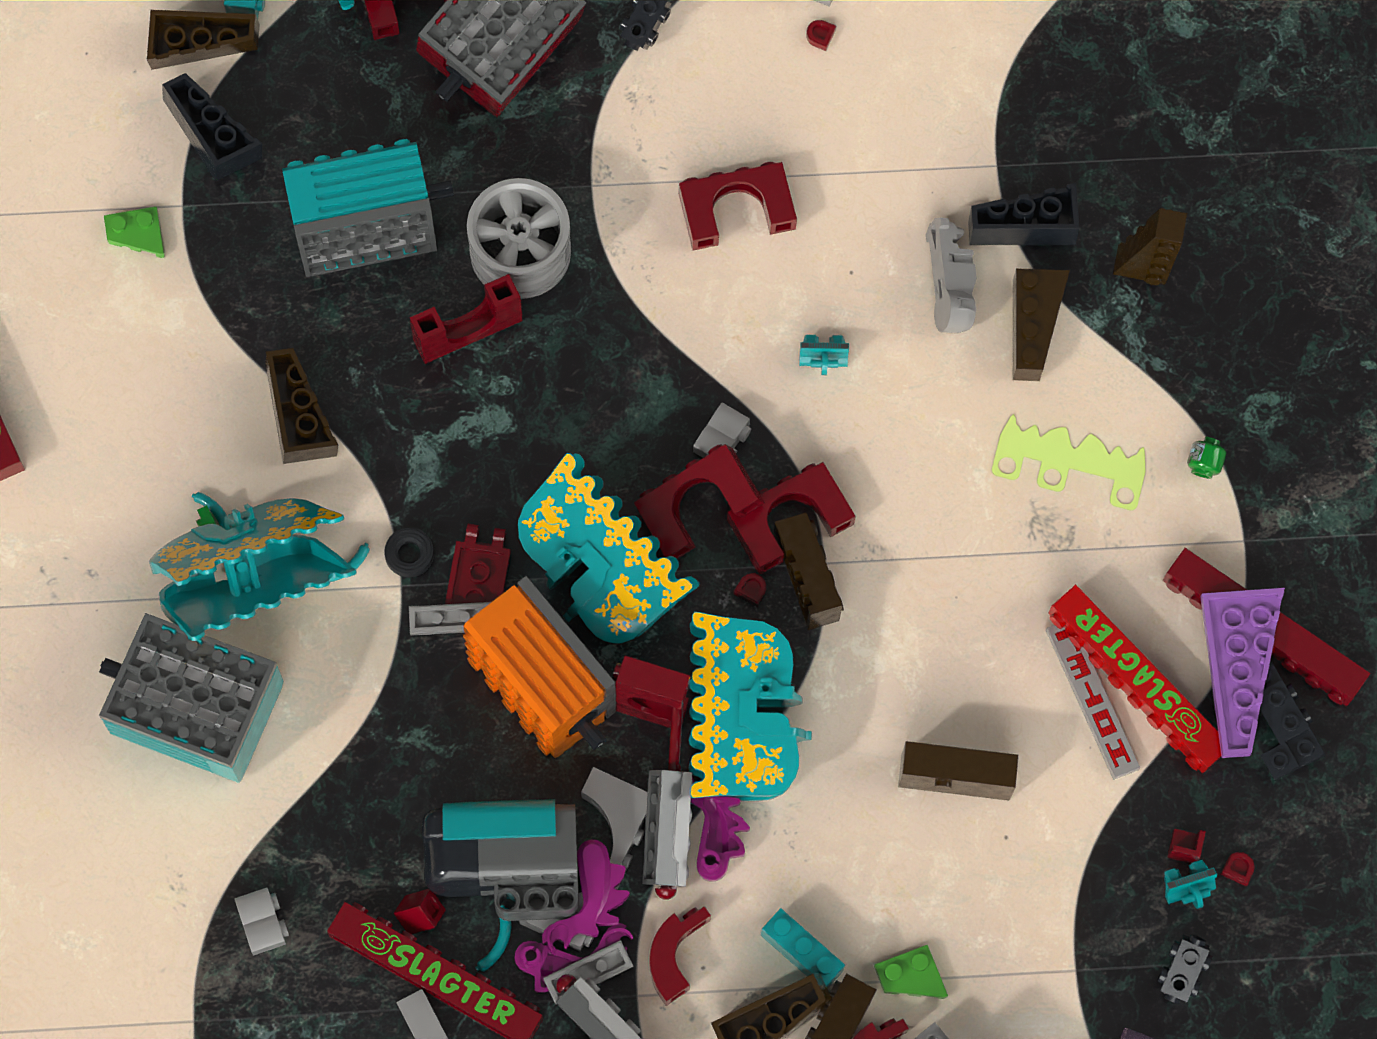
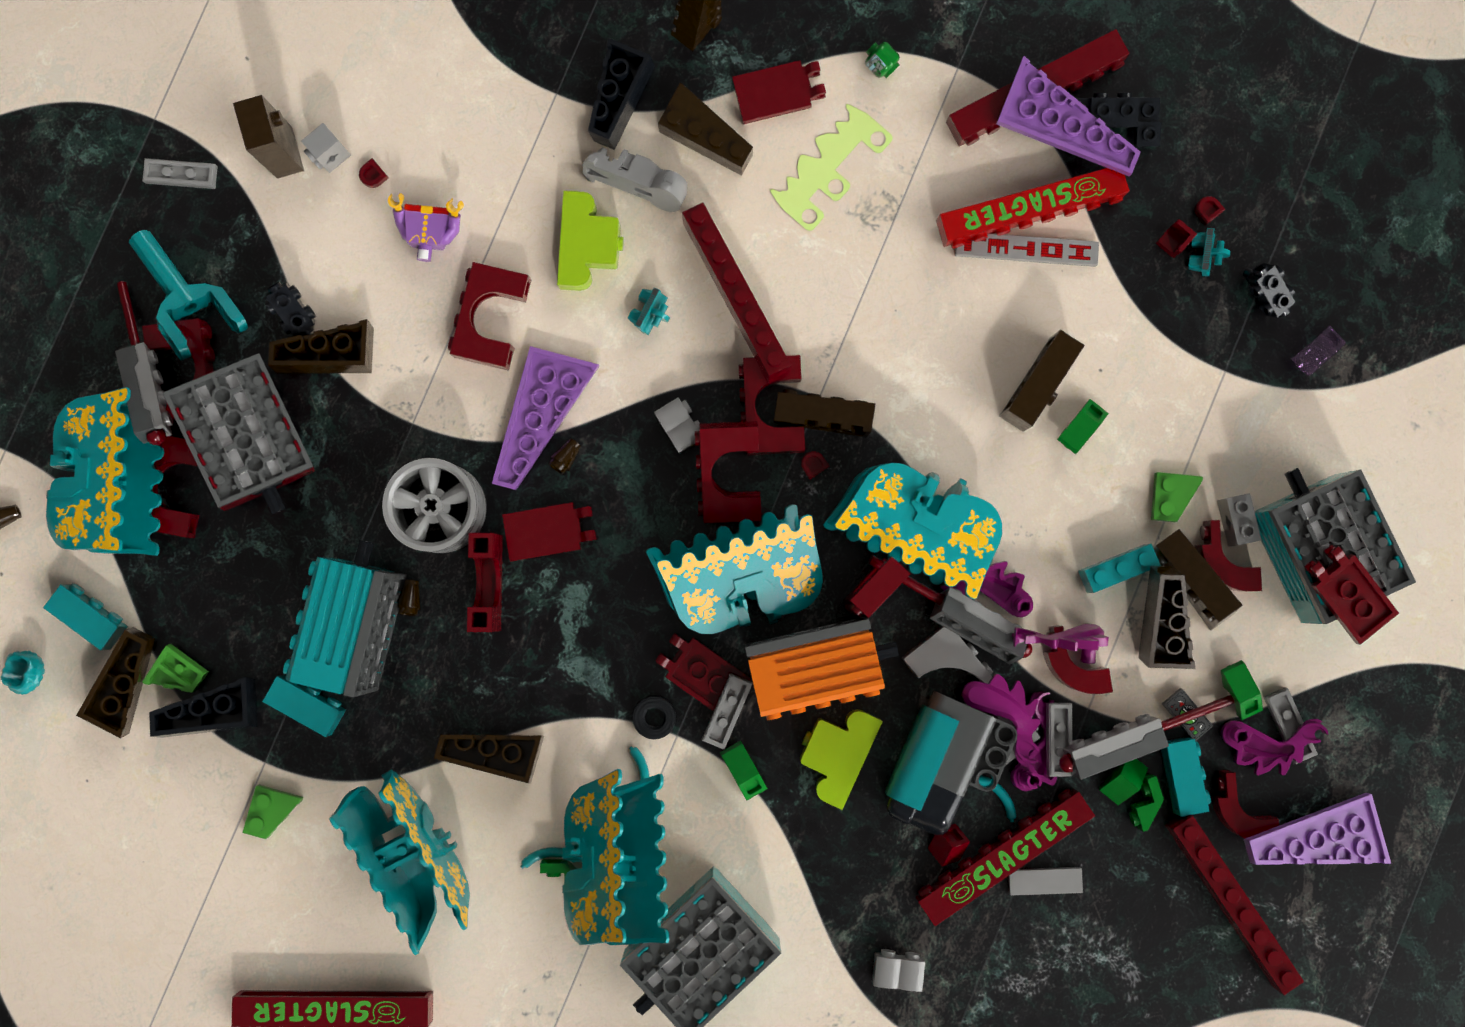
camera: 60 degrees left, 15 degrees up
none -> bright green wing [142,644,209,693]
none -> teal brick [262,674,346,737]
none -> dark brown wedge [268,319,374,373]
none -> teal animal [329,769,470,955]
none -> medium lavender torso [388,193,464,262]
none -> dark brown cone [396,580,421,616]
none -> medium lavender wing [492,346,599,490]
none -> dark red tile [502,502,597,562]
none -> dark brown cone [548,438,581,475]
none -> lime brick [557,191,624,291]
none -> dark red brick [682,202,791,384]
none -> green slope [720,741,767,801]
none -> dark red tile [732,60,826,125]
none -> lime brick [800,709,883,810]
none -> magenta animal [1012,624,1109,664]
none -> green slope [1057,399,1109,454]

